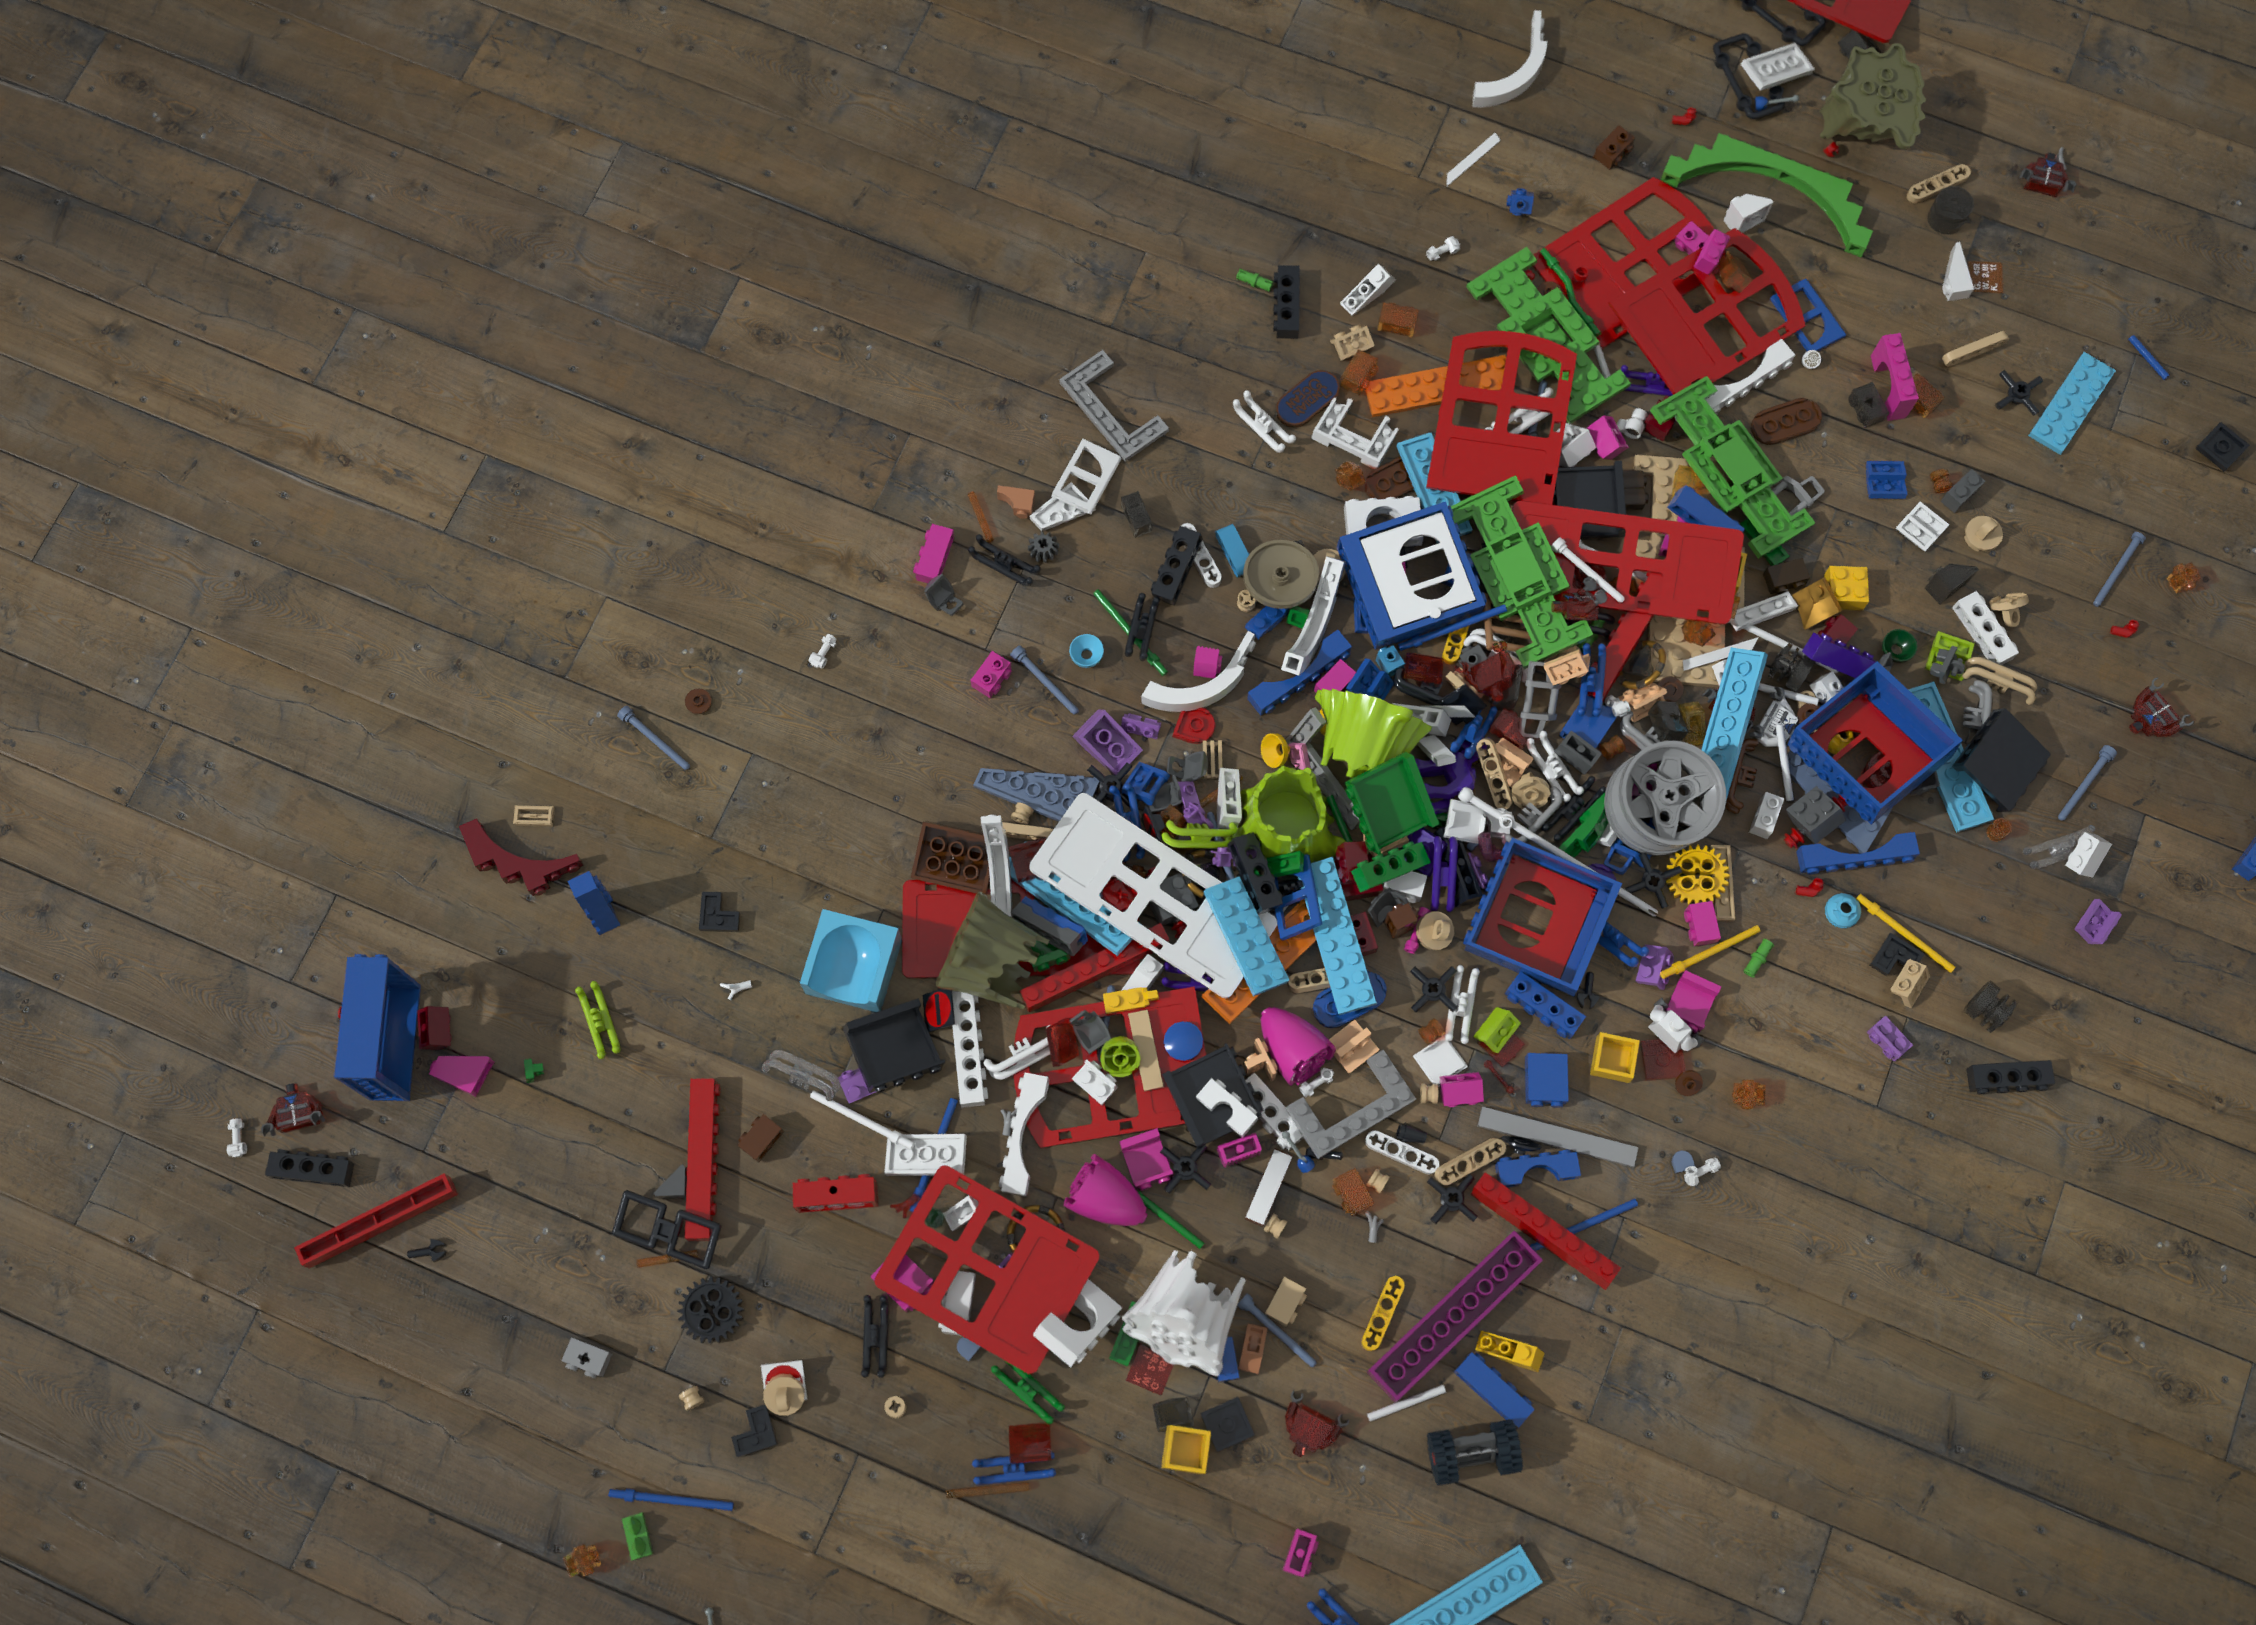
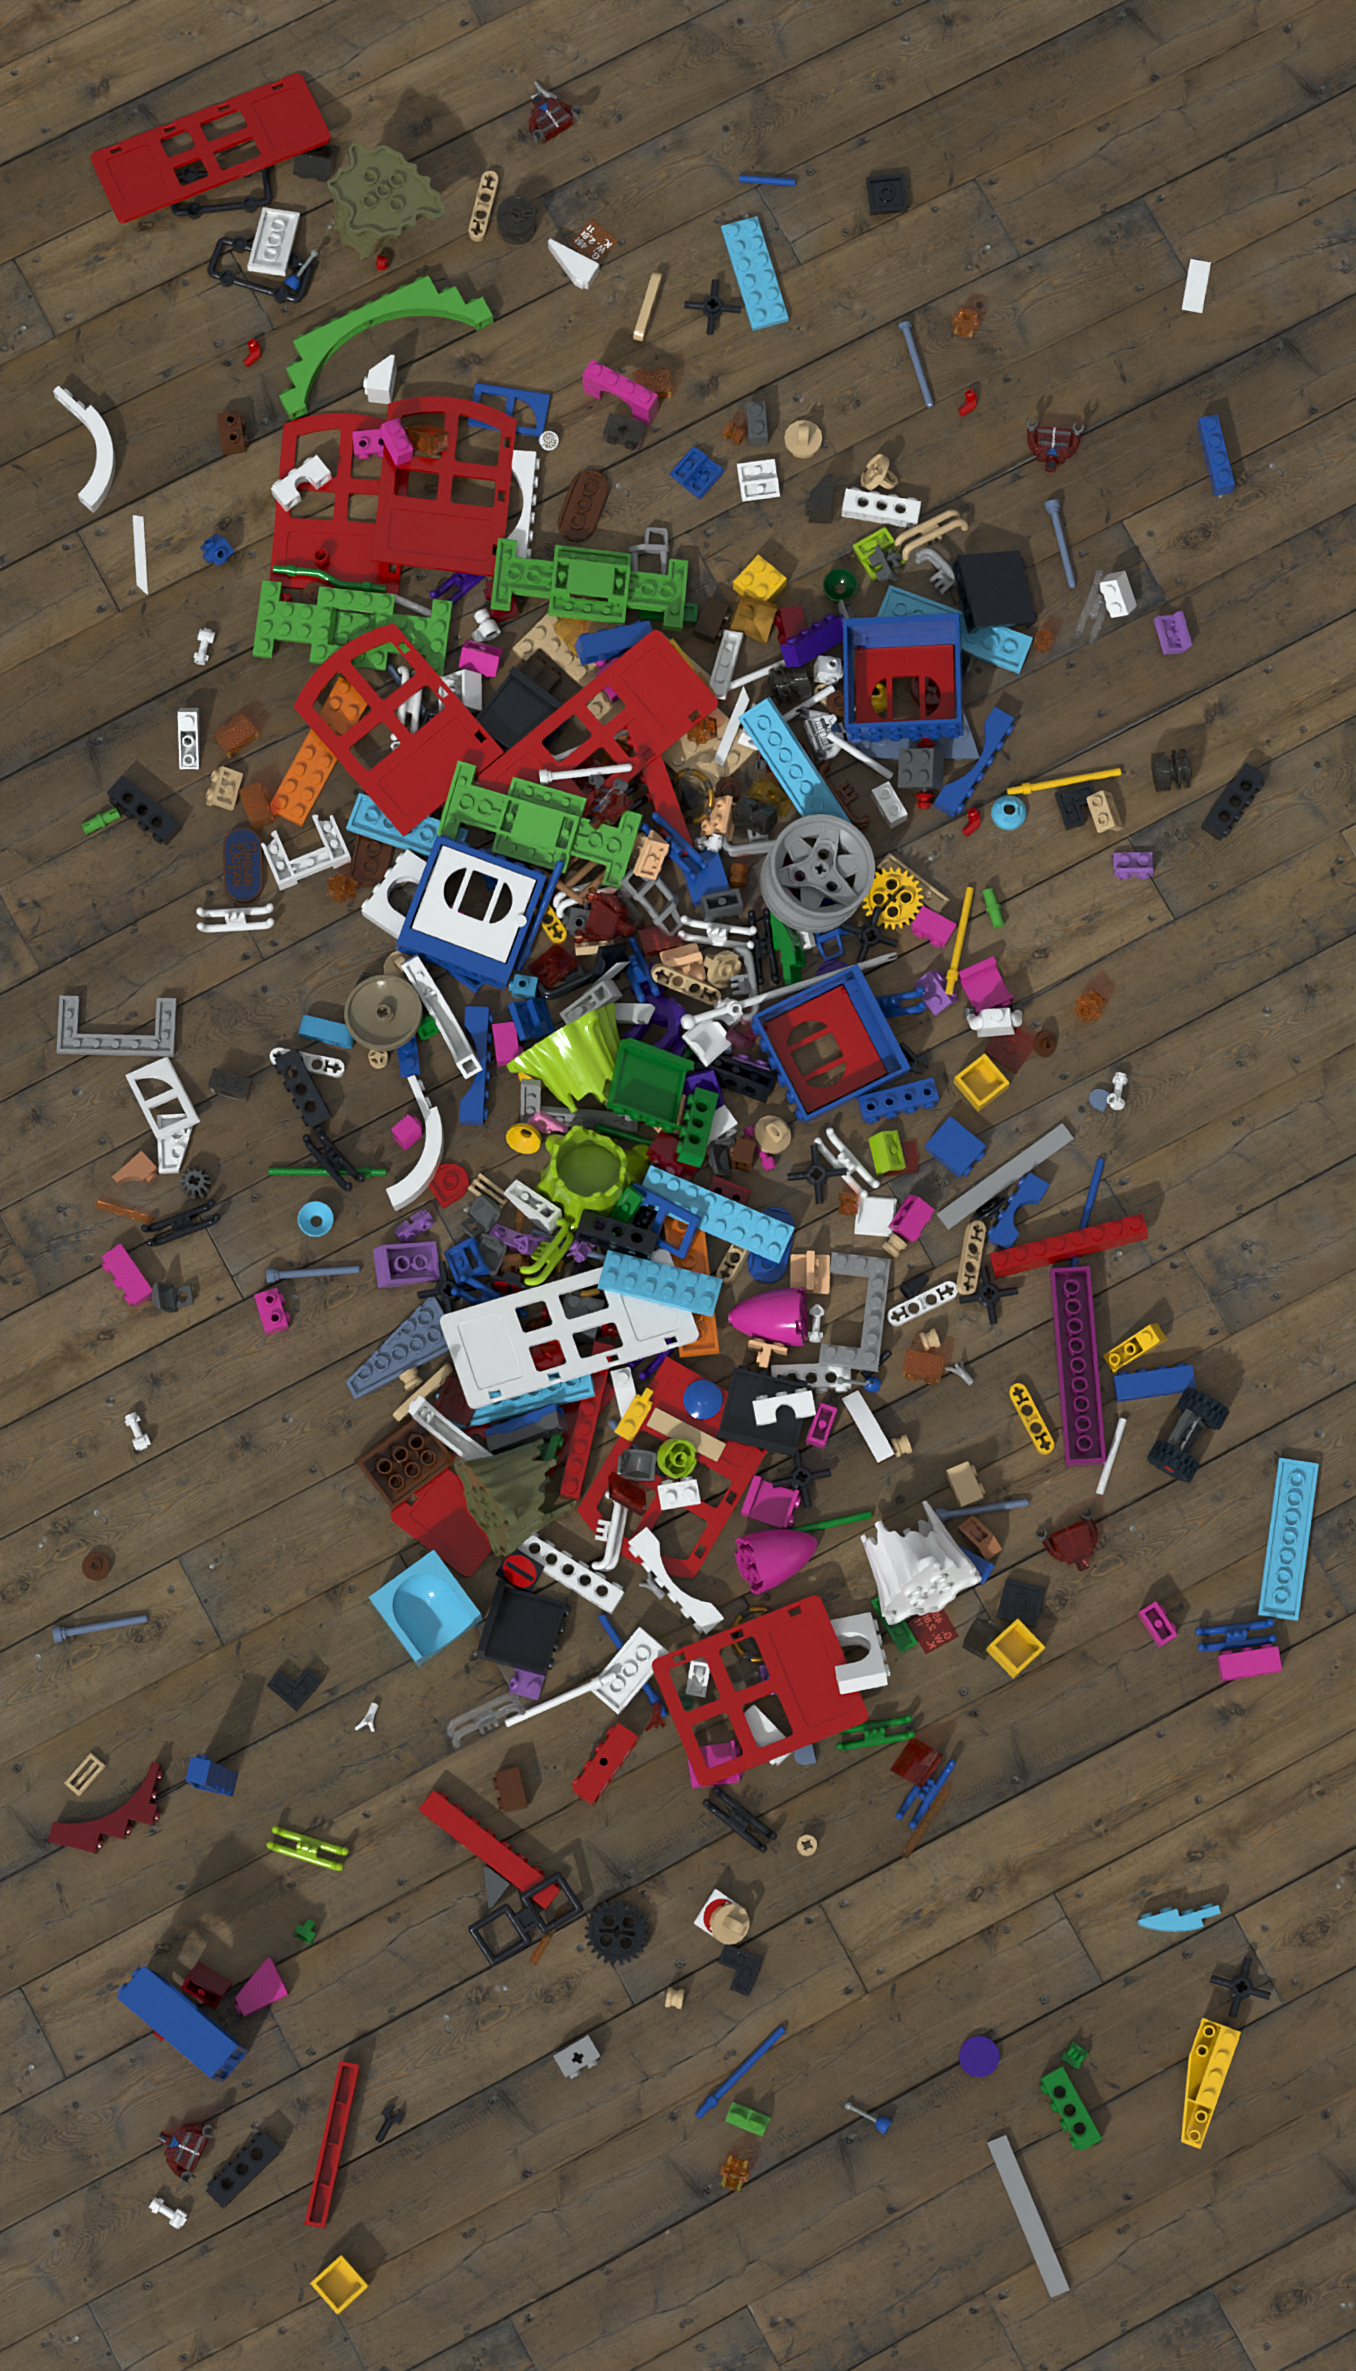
camera: 50 degrees left, 5 degrees up
dark purple piece [1430,836,1458,912] -> none
clear red hinge [1484,1060,1514,1094] -> none
none -> white arch [271,455,332,512]
none -> yellow piece [310,2255,370,2315]

